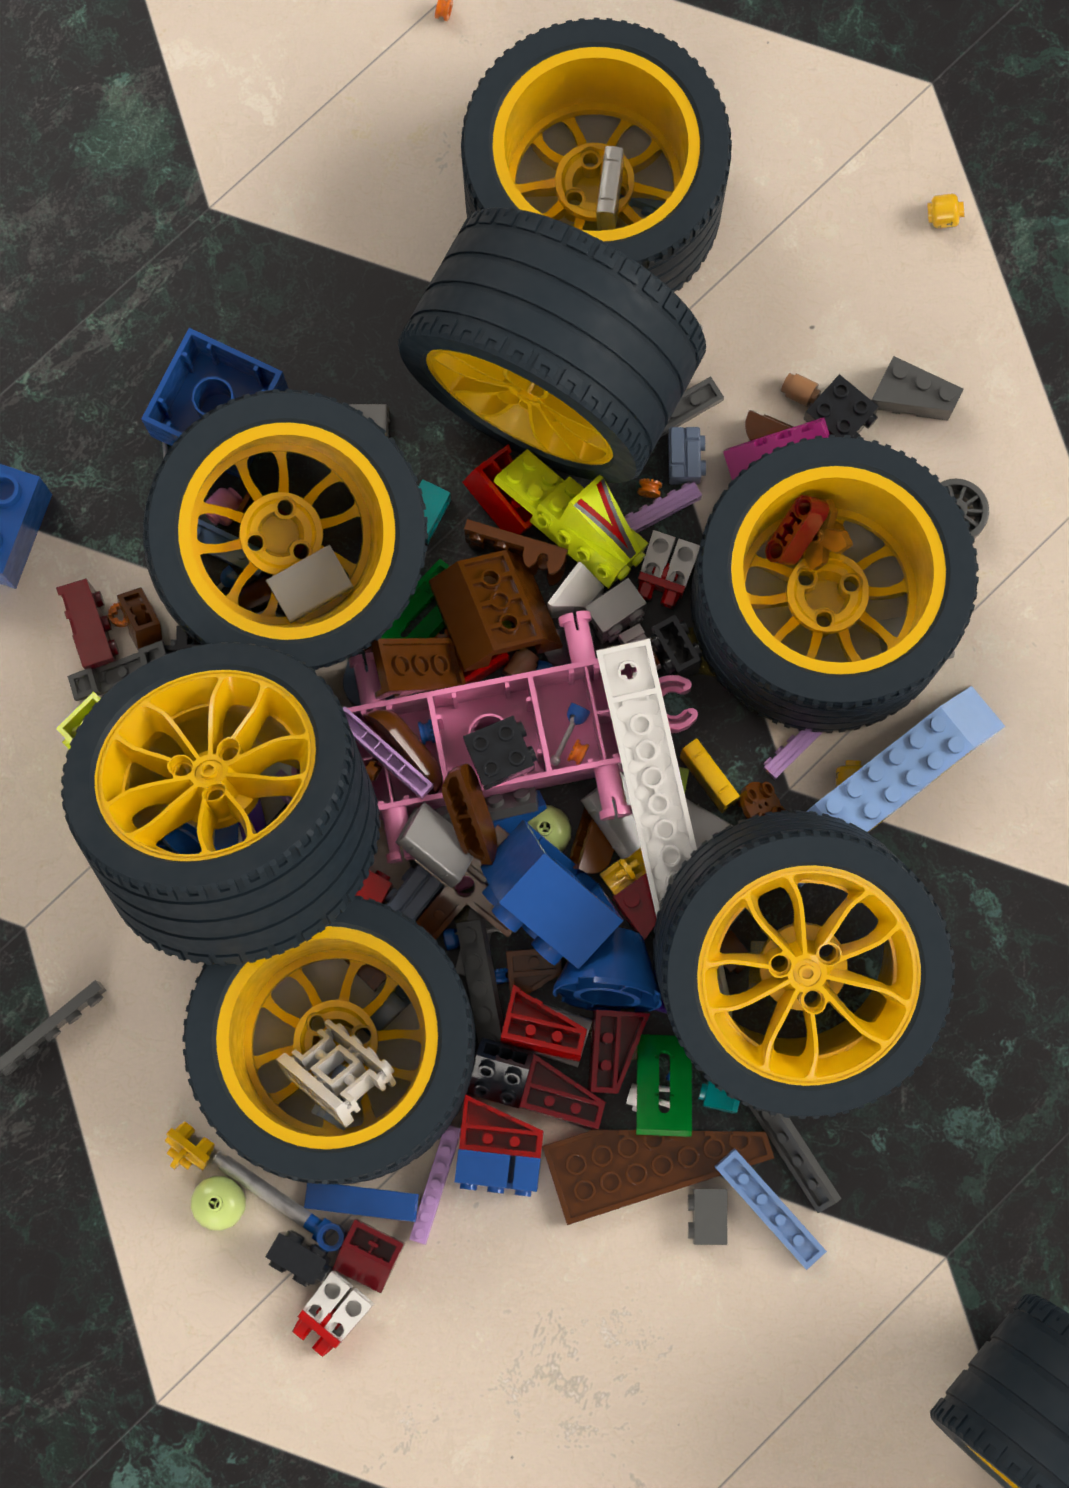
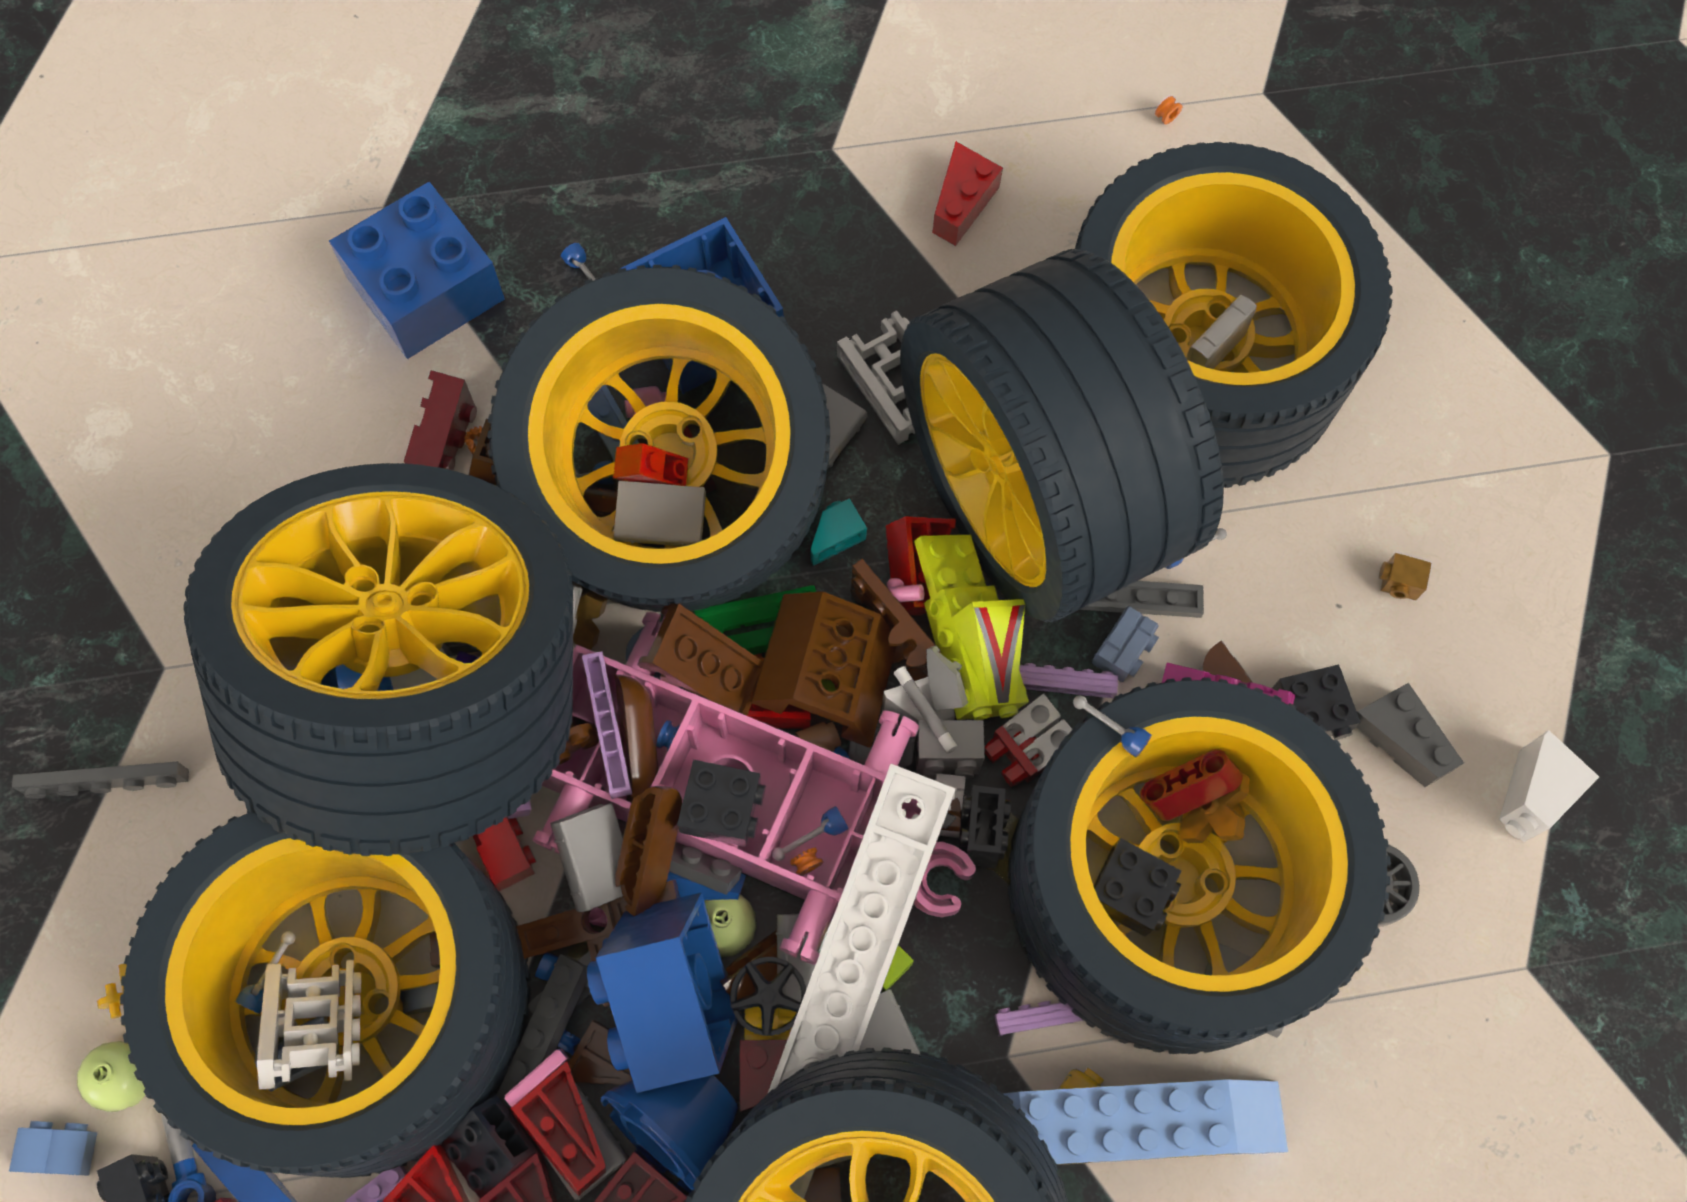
camera: 30 degrees right, 10 degrees down
sand blue brick [385,865,444,921] -> none
orange bush [638,478,662,498] -> none
yellow piece [680,738,740,813] -> none
reddish brown plate [737,781,785,819] -> none
medium nougat brick [781,373,821,407] -> none
yellow head [927,194,965,229] -> none
none -> medium blue brick [9,1121,97,1176]
none -> hinge [235,931,296,1014]
none -> bright pink tile [504,1049,569,1107]
none -> blue hinge [561,243,596,281]
none -> red slope [613,443,689,486]
none -> black wheel [730,957,806,1036]
none -> white fence [837,311,915,445]
none -> bright pink arm [887,578,924,602]
none -> light grey bar [894,666,958,753]
none -> light grey slope [927,646,968,710]
none -> red wedge [932,141,1003,246]
none -> hinge [1073,695,1152,758]
none -> black brick [1093,838,1181,937]
none -> pearl gold brick [1379,553,1432,600]
none -> white slope [1499,730,1599,842]

